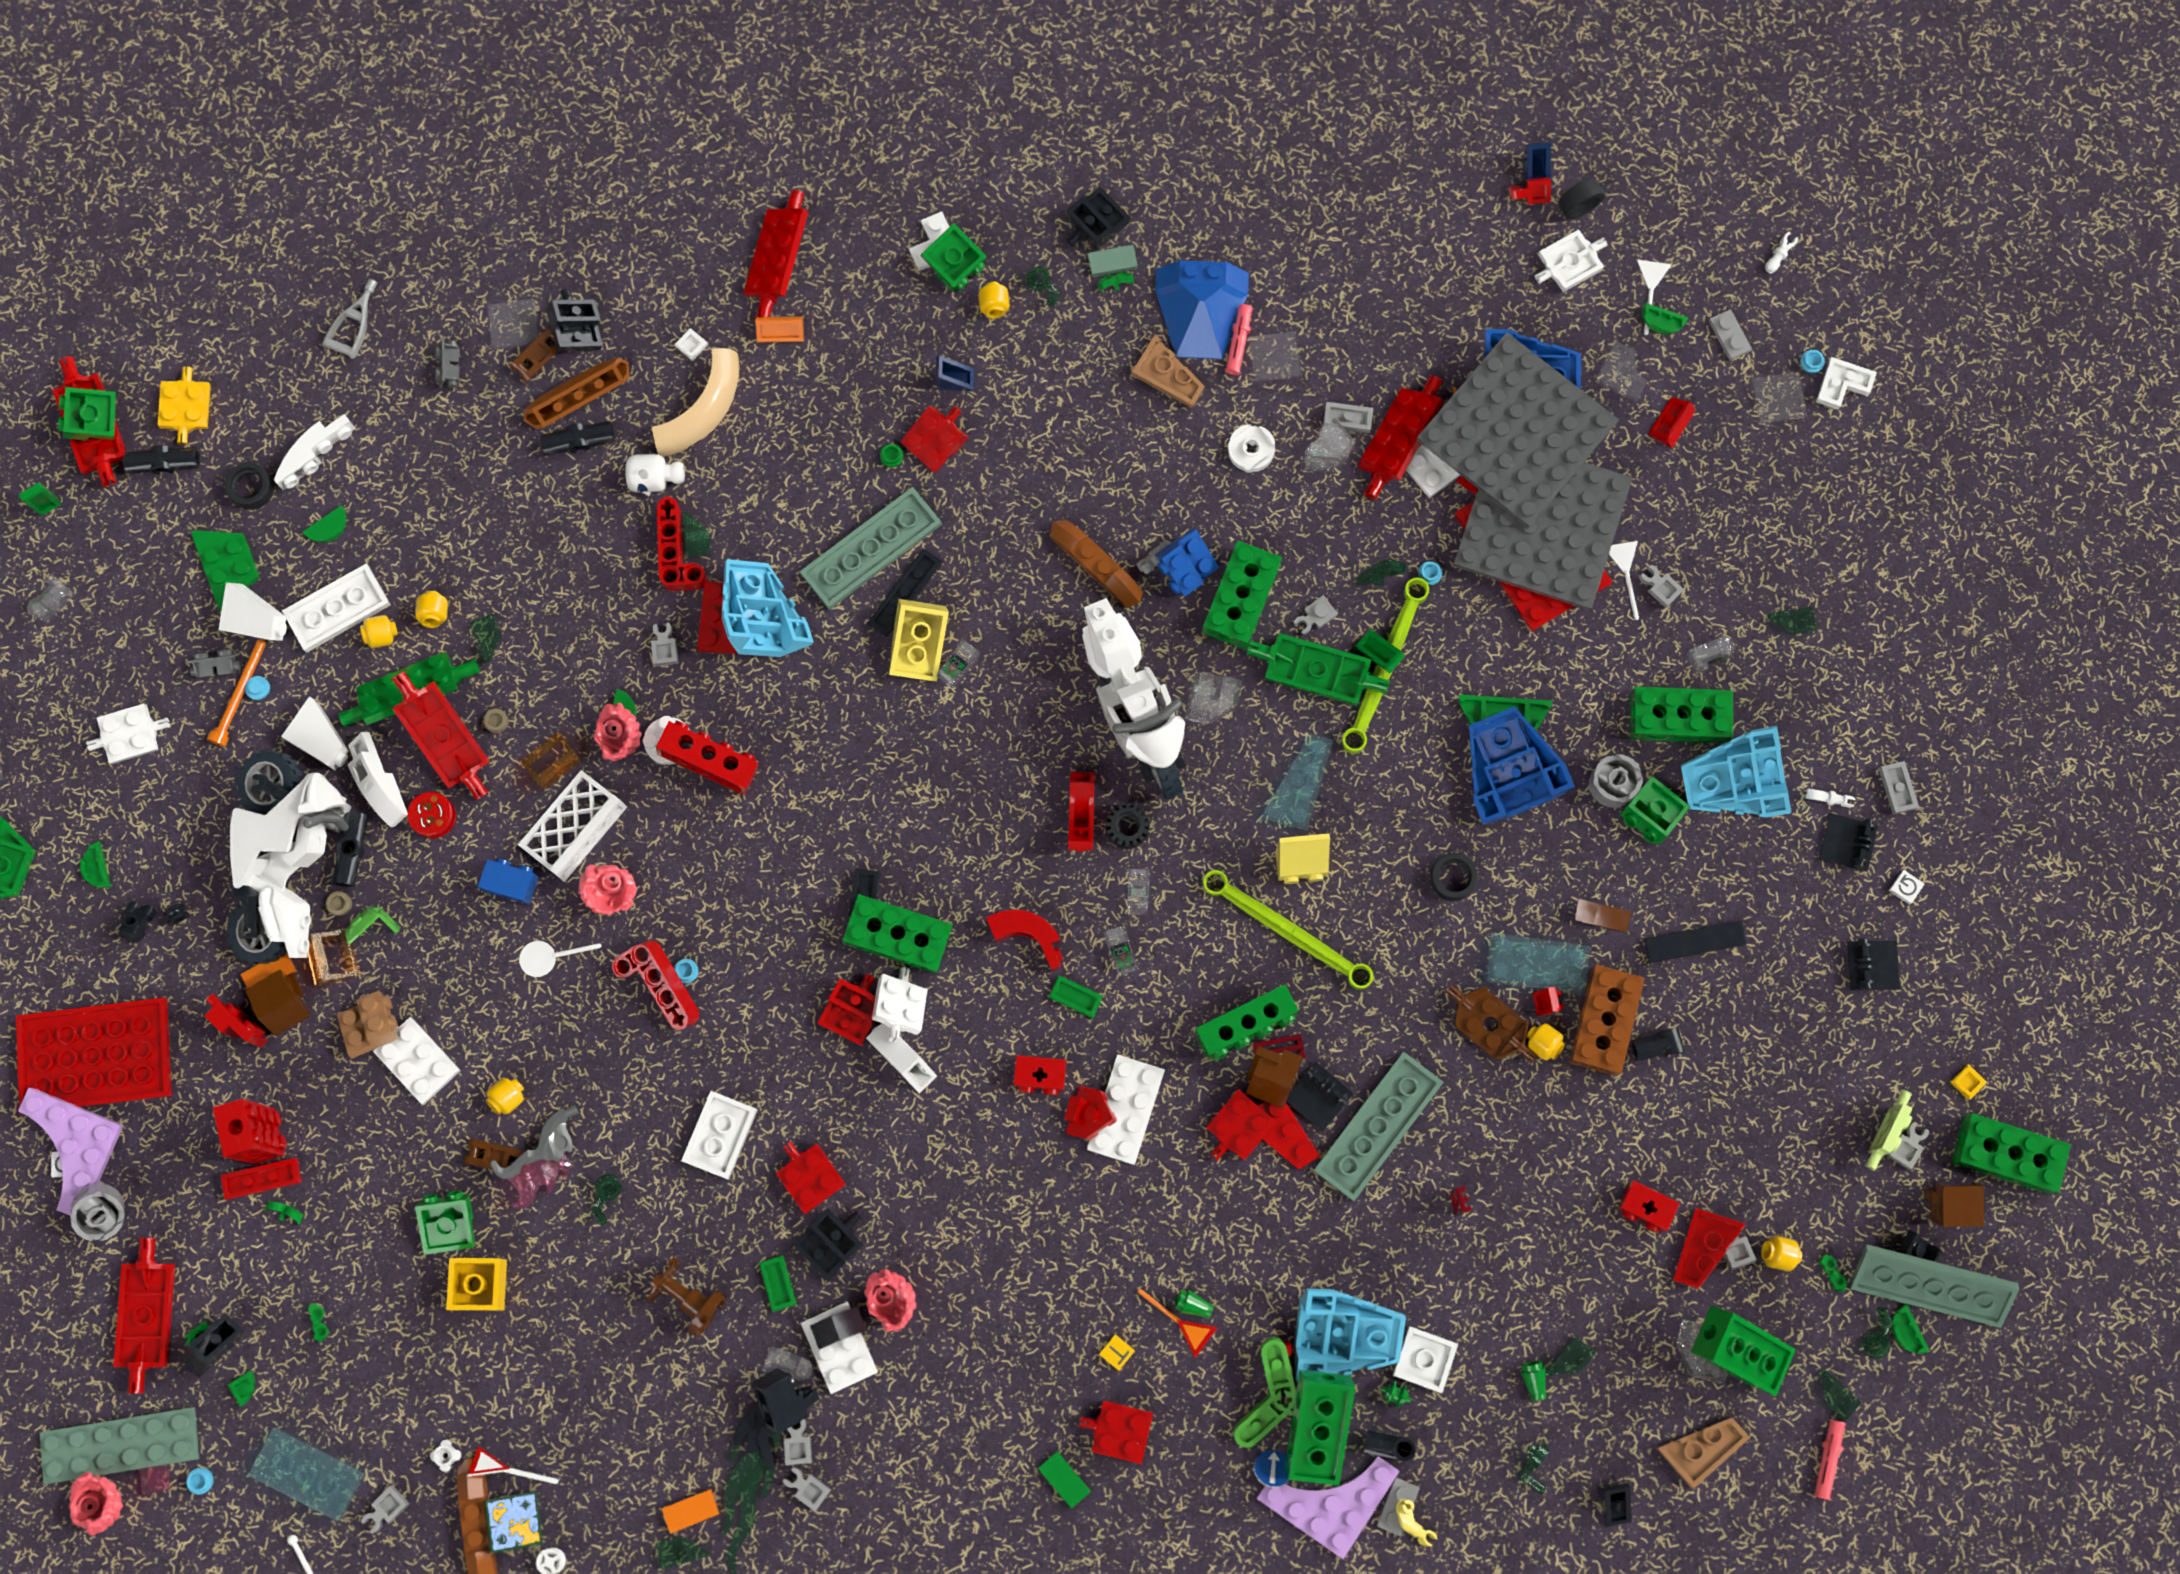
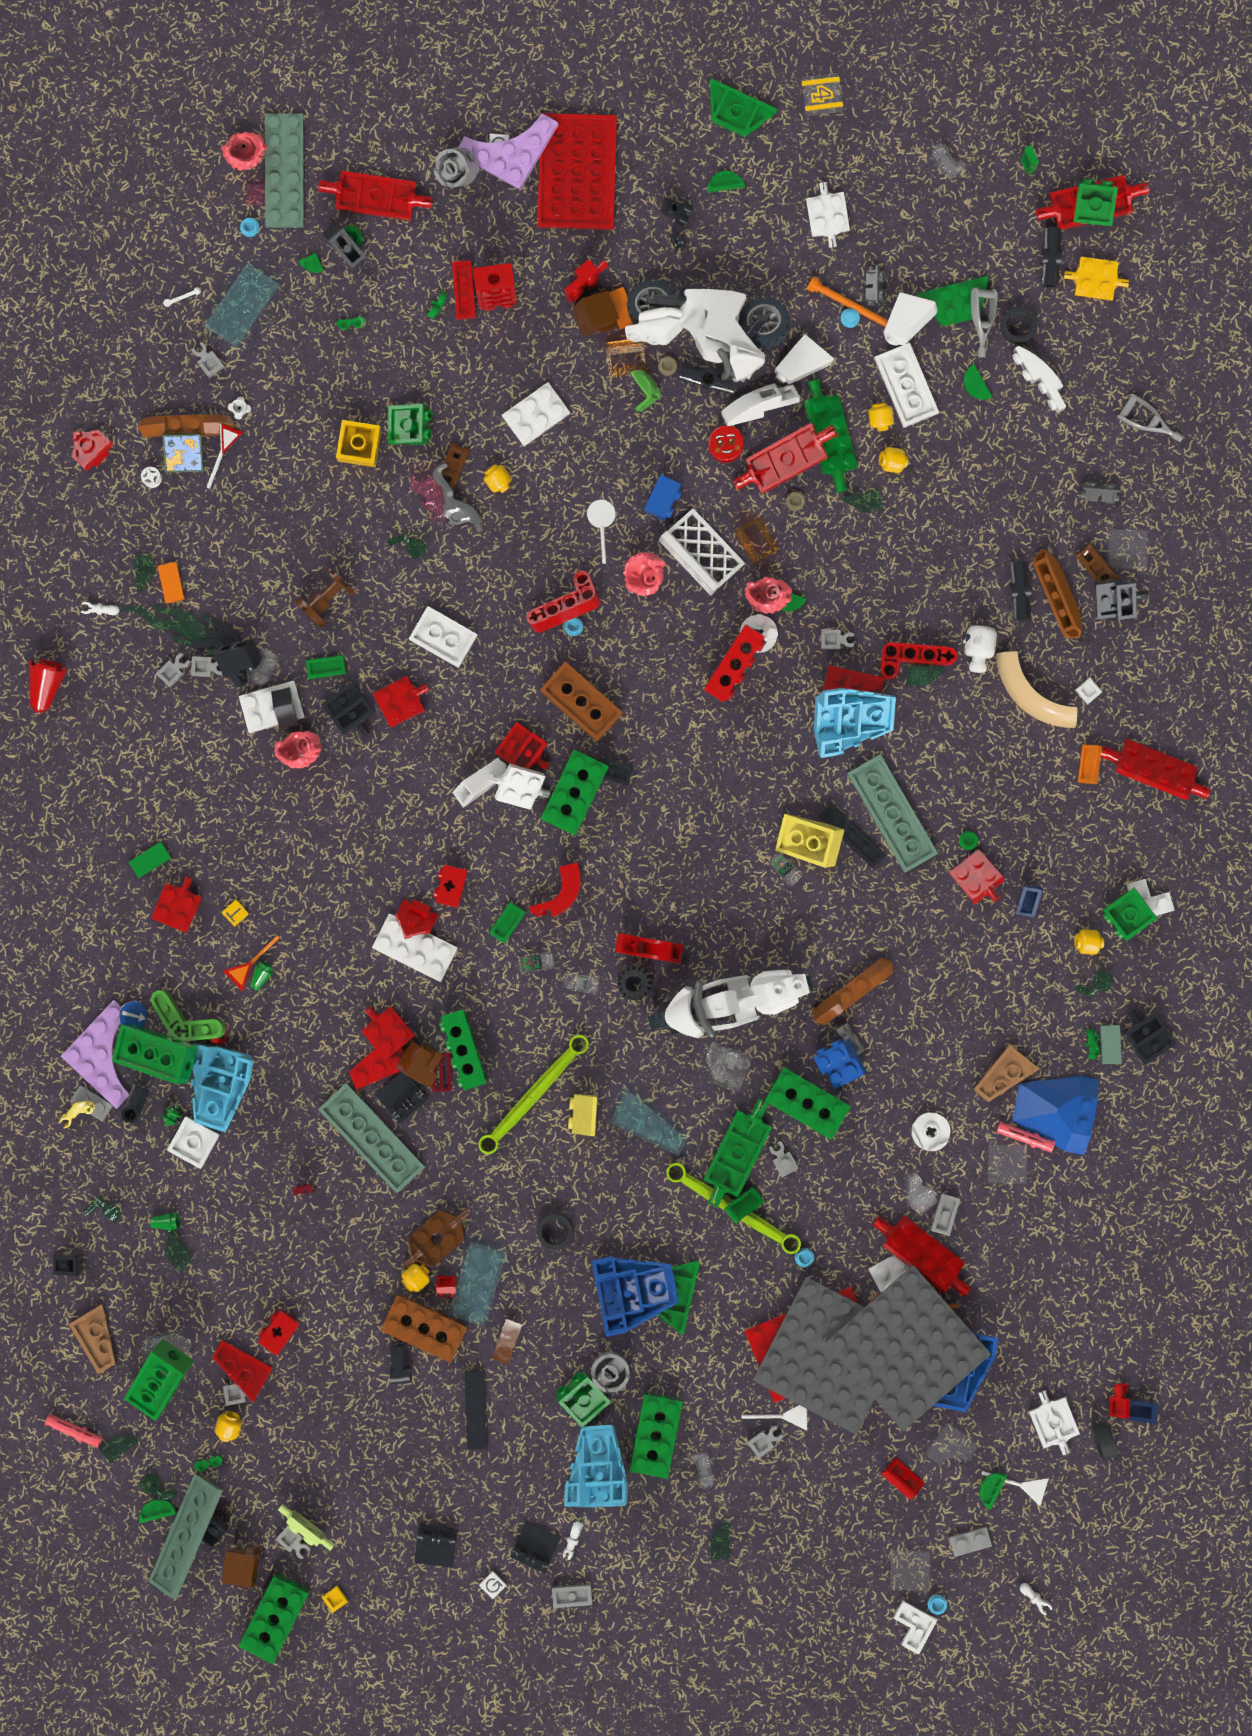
camera: 95 degrees right, 10 degrees up
medium nougat plate [337,991,399,1059] -> none
clear green slope [1356,558,1406,586] -> none
none -> dark orange brick [540,661,623,743]
none -> light grey piece [971,288,998,358]

